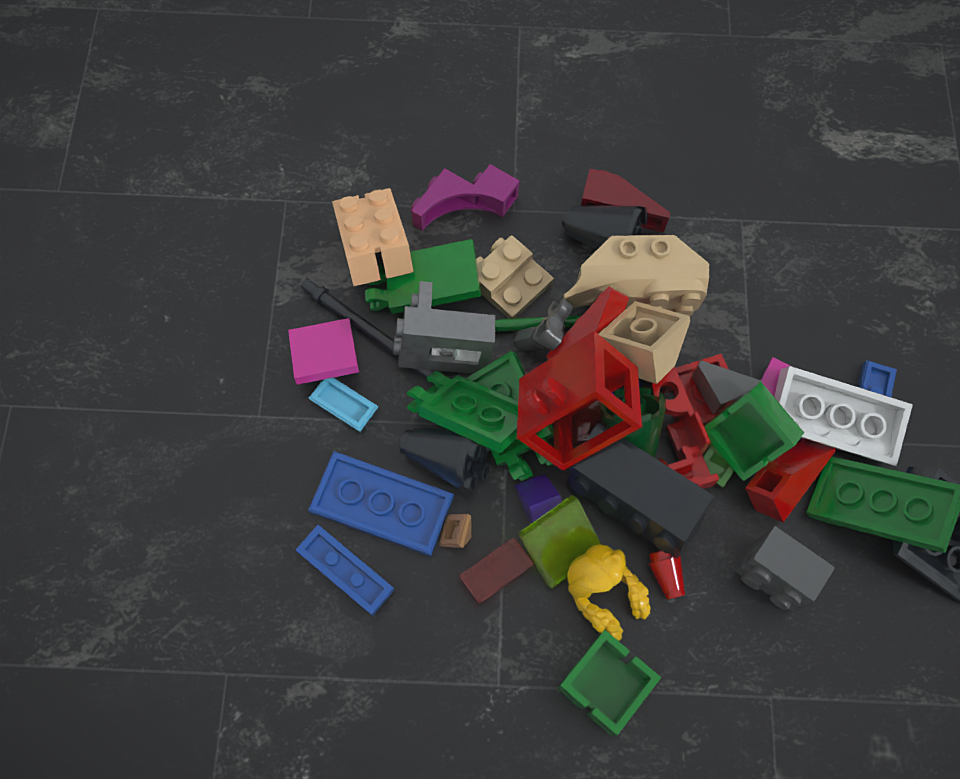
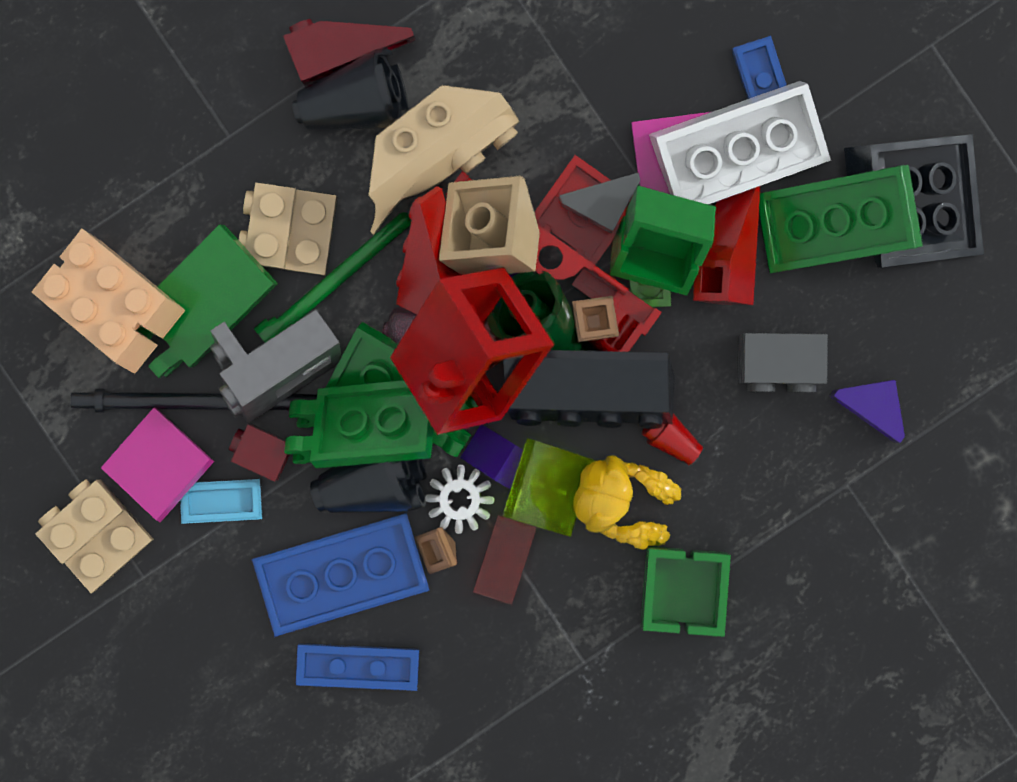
camera: 40 degrees left, 20 degrees up
magenta arch [410,164,520,231] -> none
dark grey bar [513,299,573,352] -> none
none -> tan plate [35,479,154,593]
none -> dark red brick [229,424,290,482]
none -> white gear [425,465,494,534]
none -> medium nougat slope [572,296,619,343]
none -> dark purple slope [829,380,905,443]

